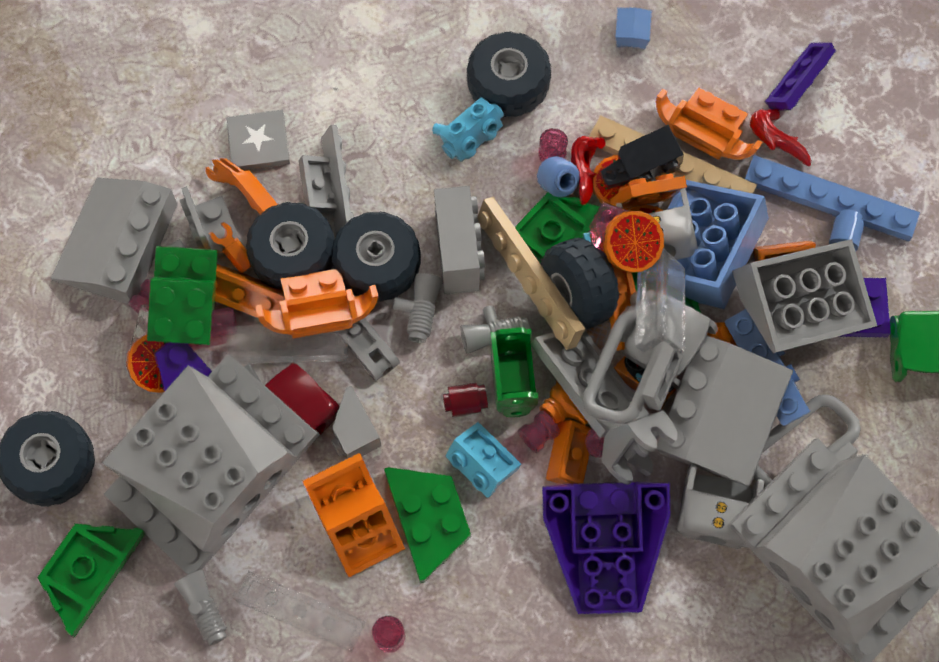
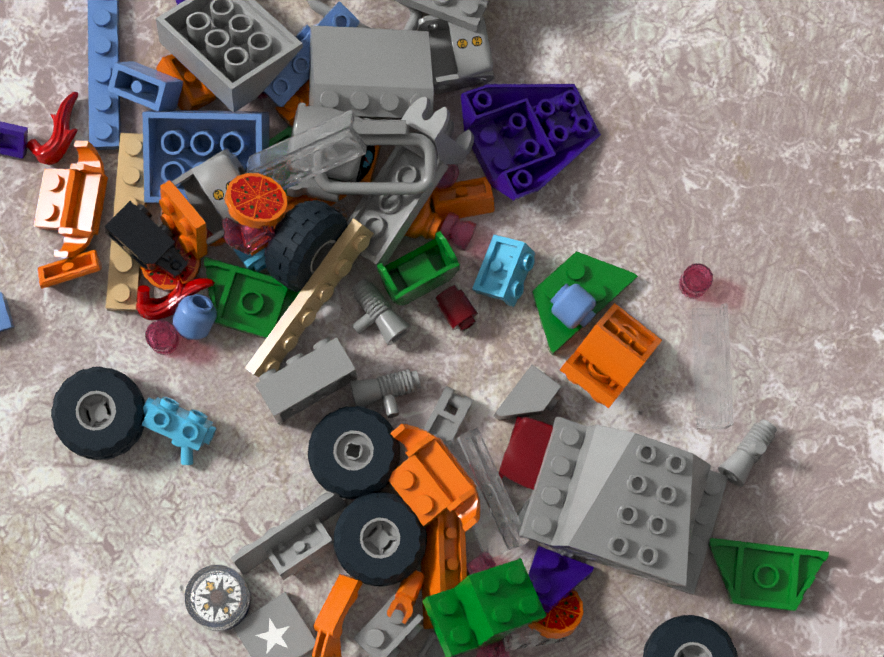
camera: 120 degrees left, 10 degrees up
medium blue brick [829,209,864,252] -> none
none -> orange slope [38,250,102,289]
none -> medium blue brick [108,61,184,112]
none -> clear piece [185,565,251,631]
none -> medium blue head [550,284,596,329]

